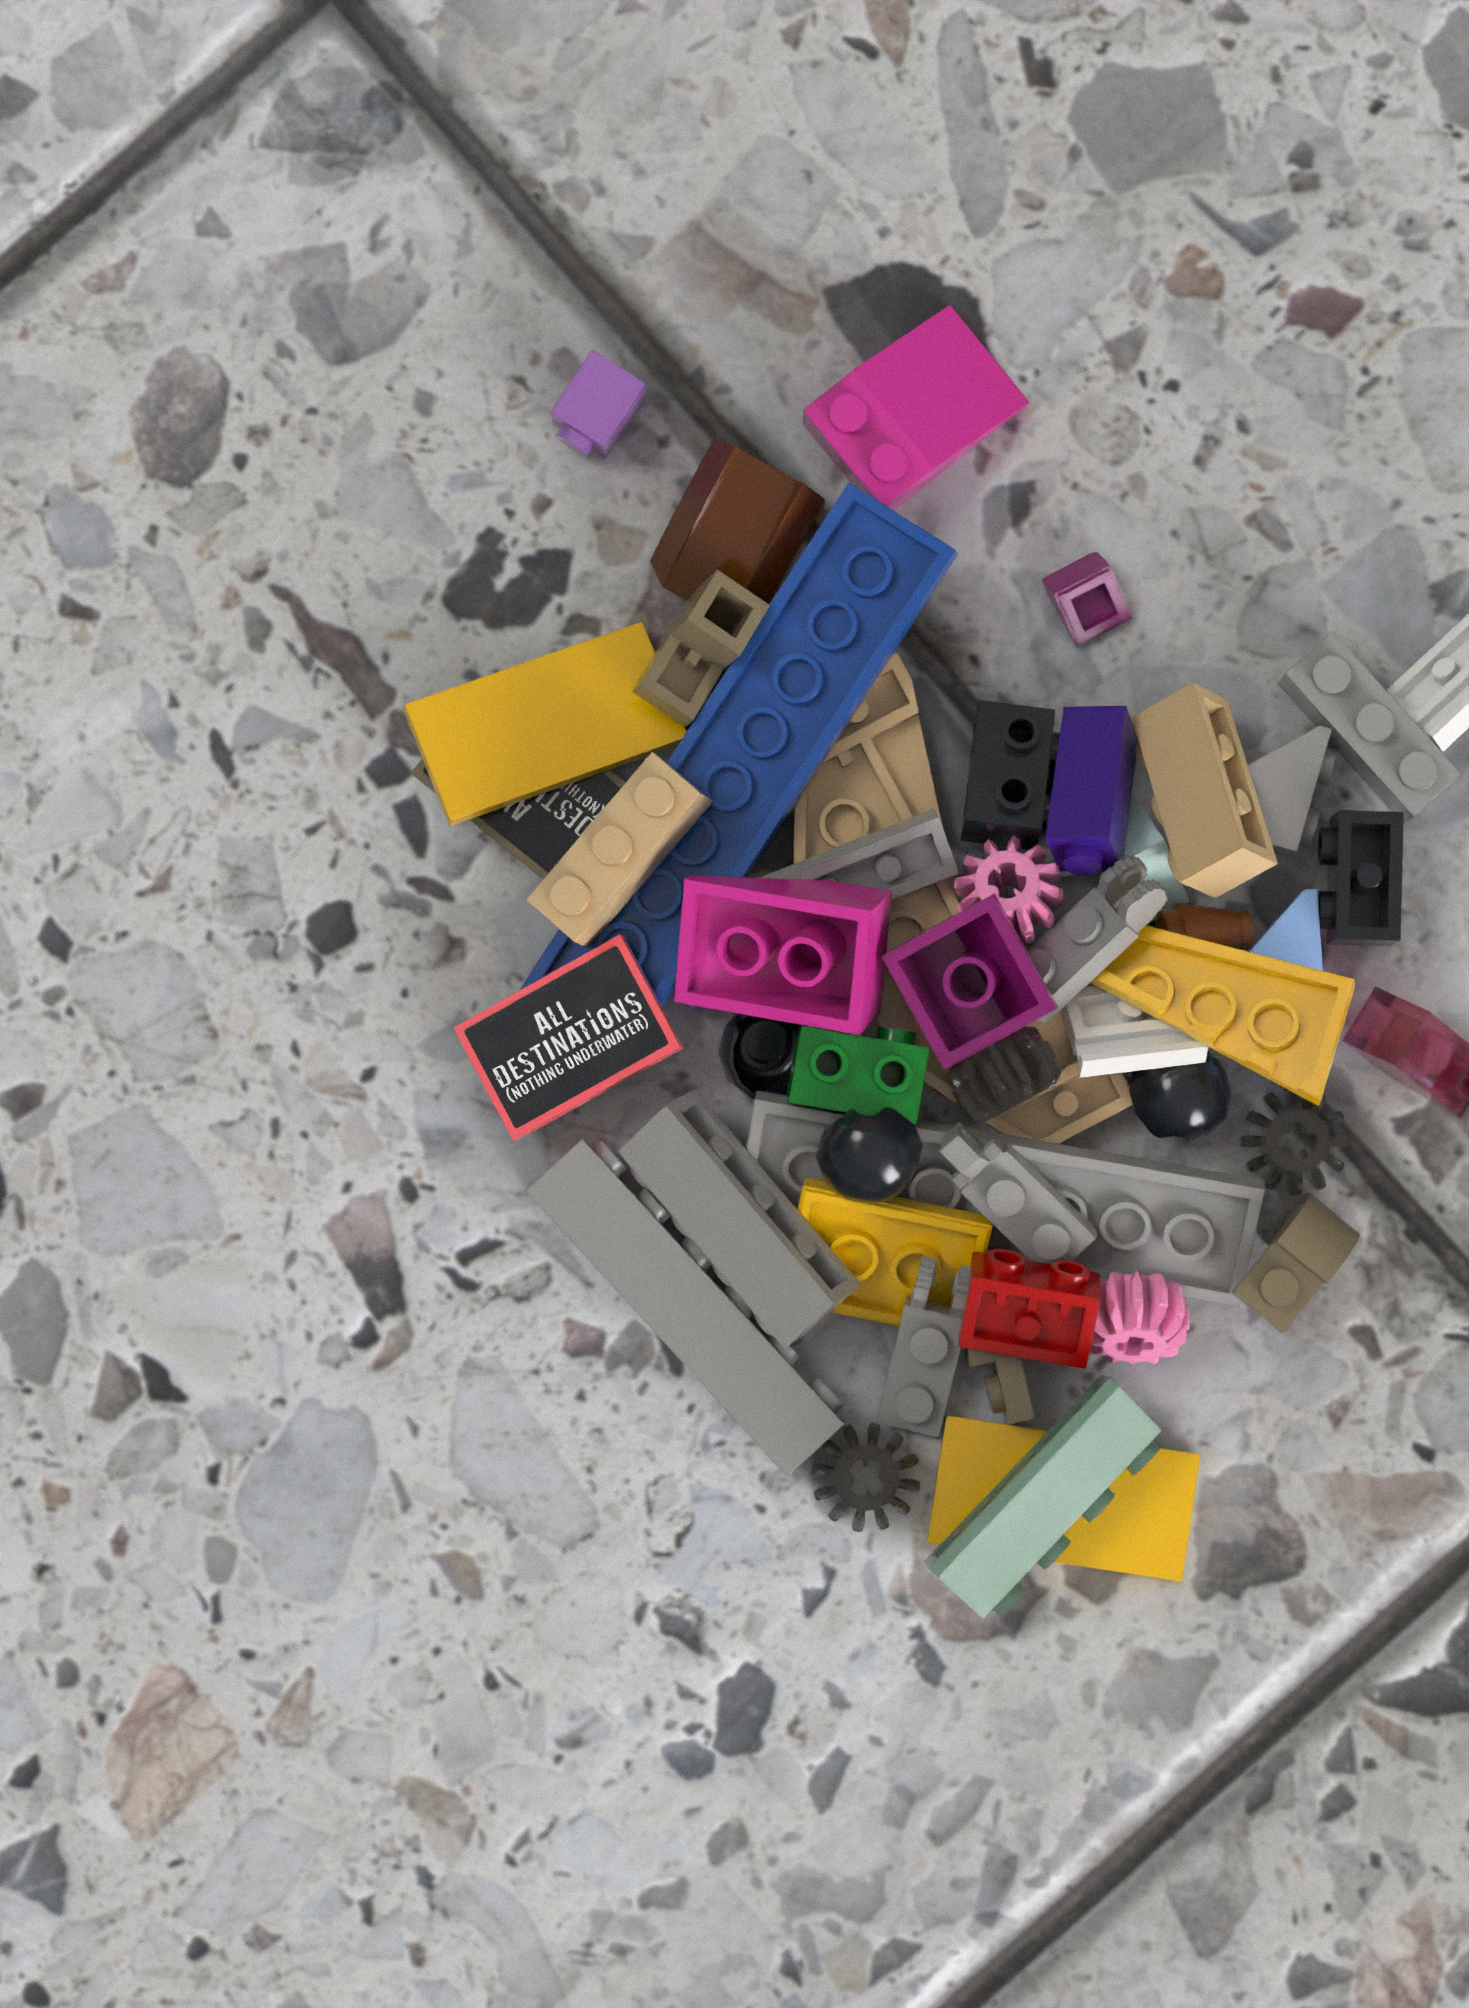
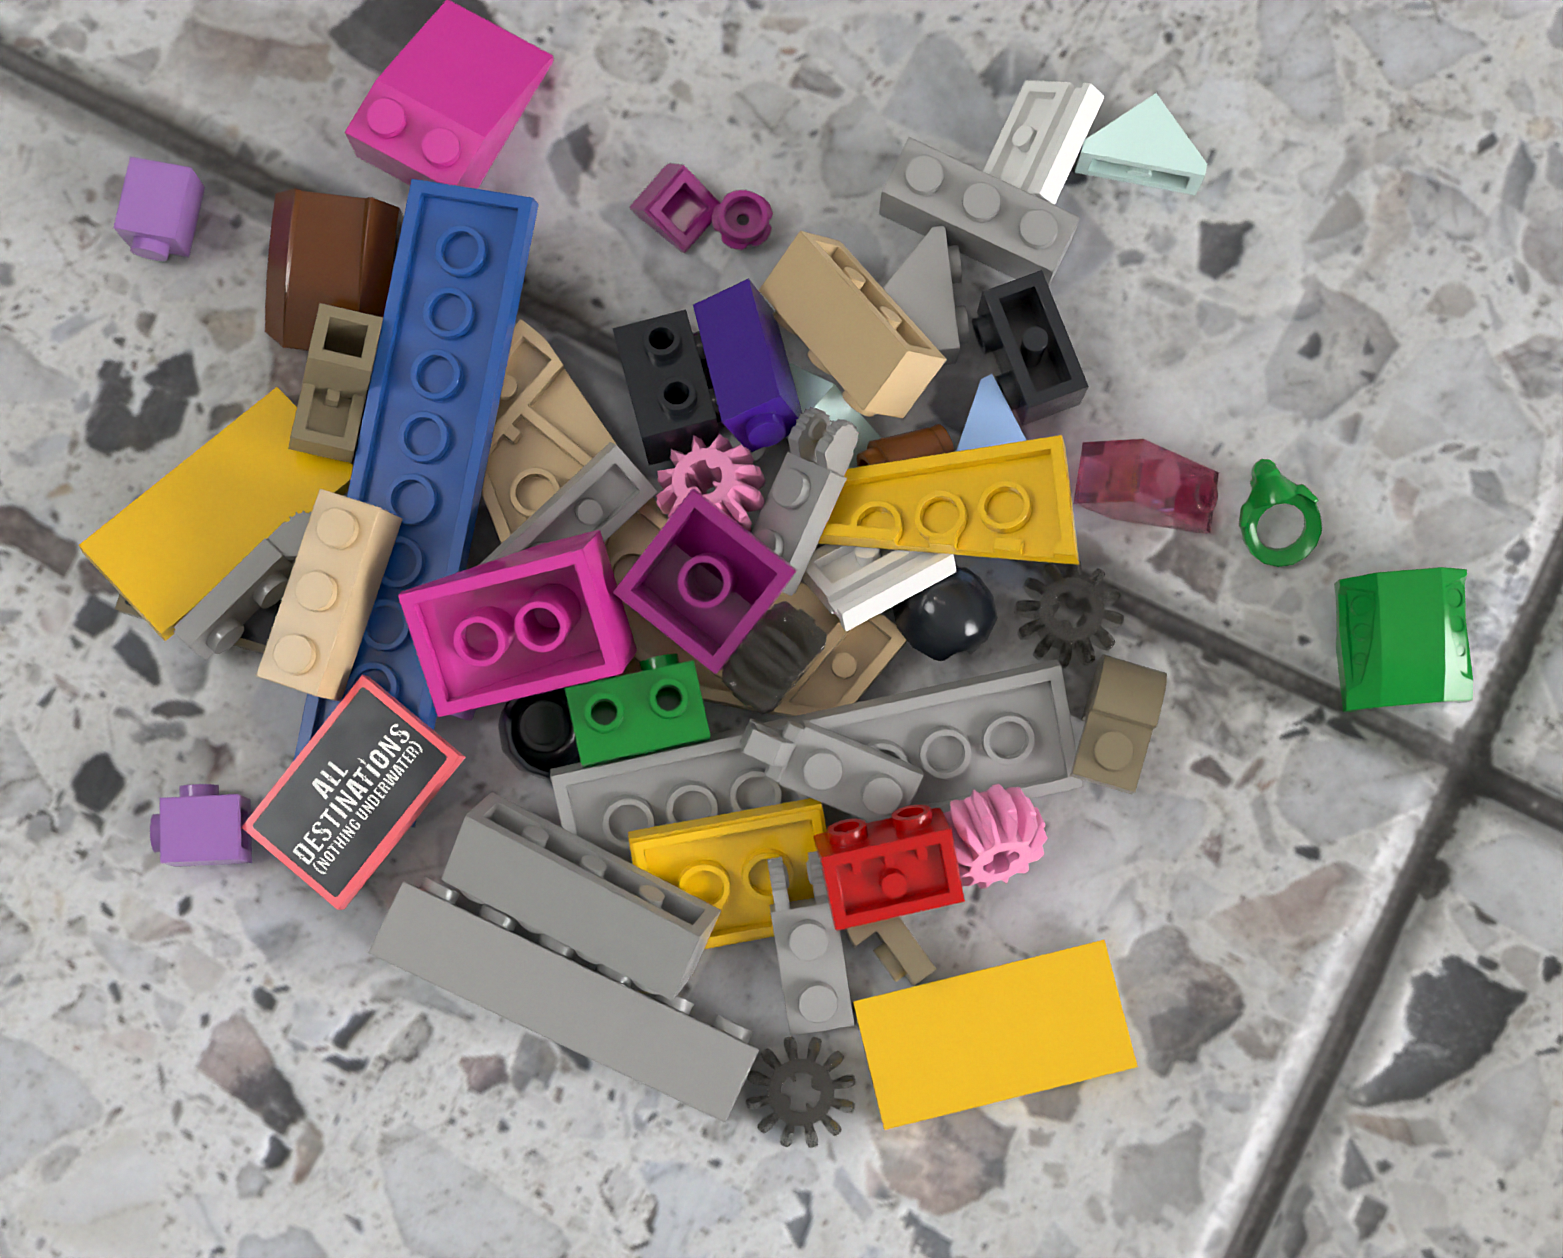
camera: 25 degrees left, 5 degrees down
black hair [816,1107,923,1204] -> none
slope [924,1375,1162,1619] -> none
none -> medium lavender brick [150,784,252,867]
none -> light grey hinge [174,510,312,661]
none -> magenta plate [712,190,773,250]

